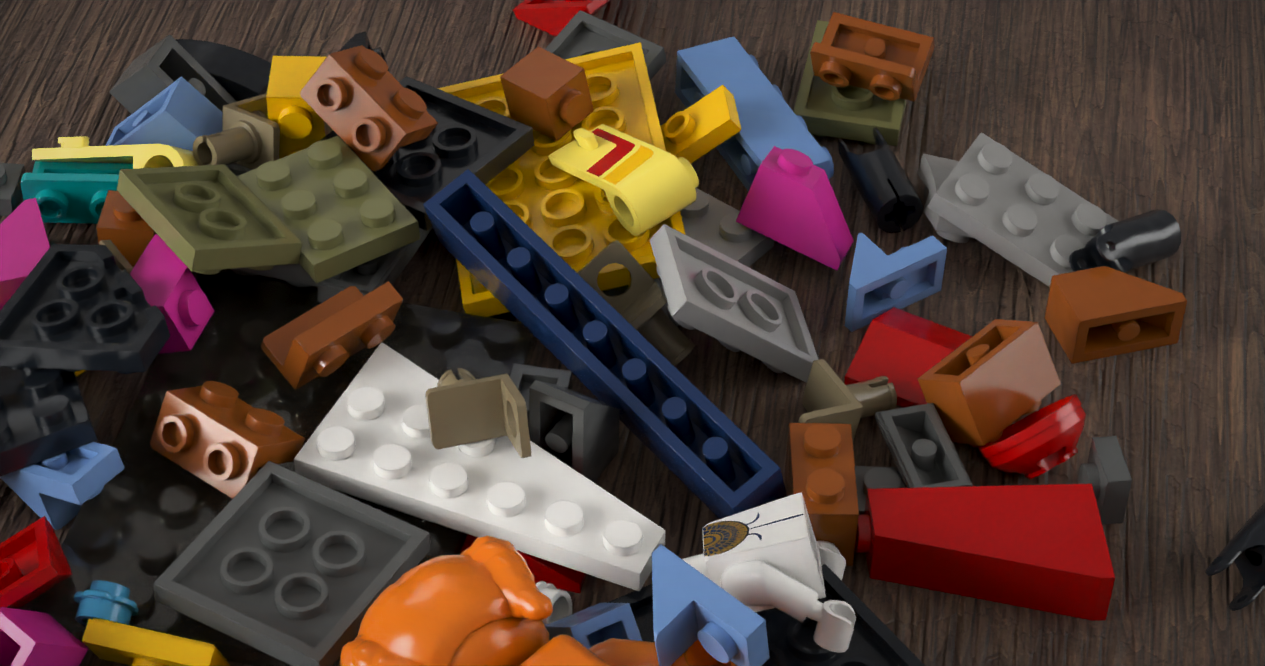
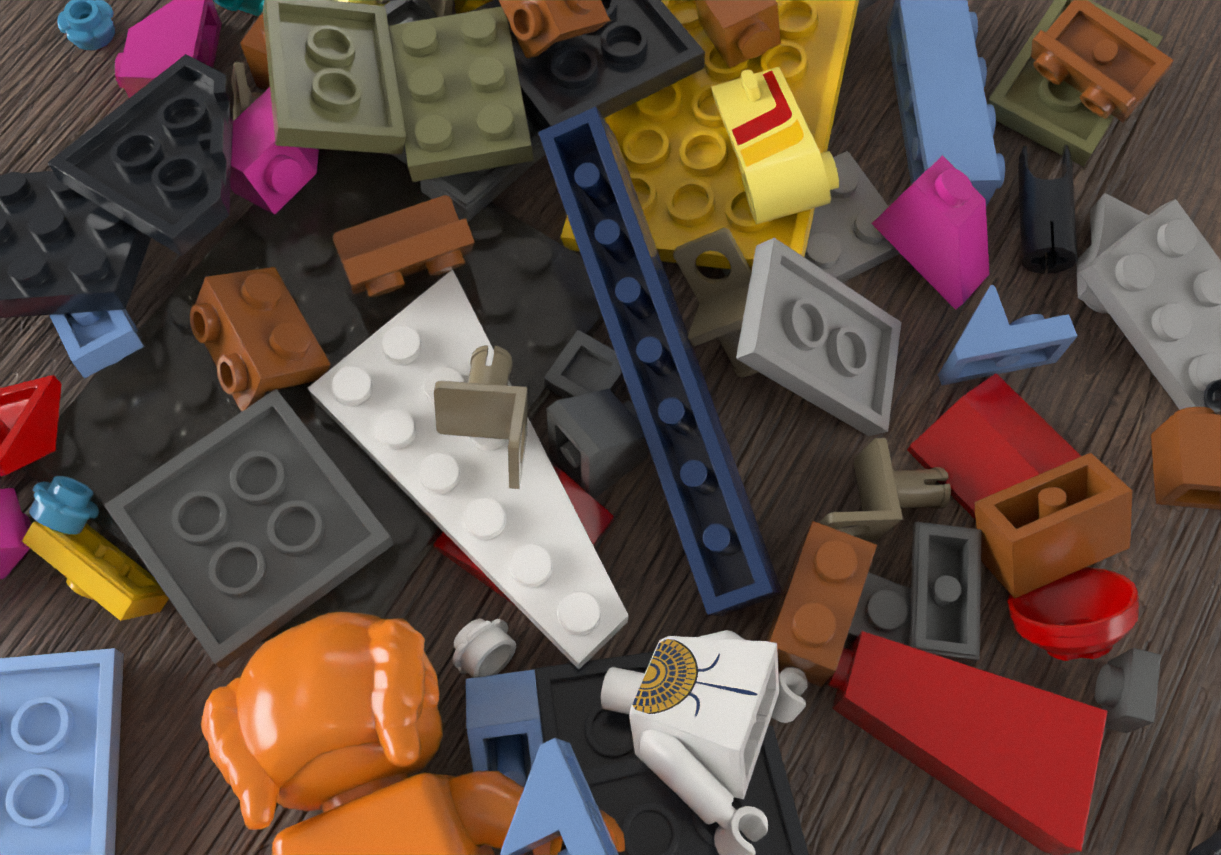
camera: 20 degrees right, 25 degrees up
yellow plate [660,85,741,164] -> none

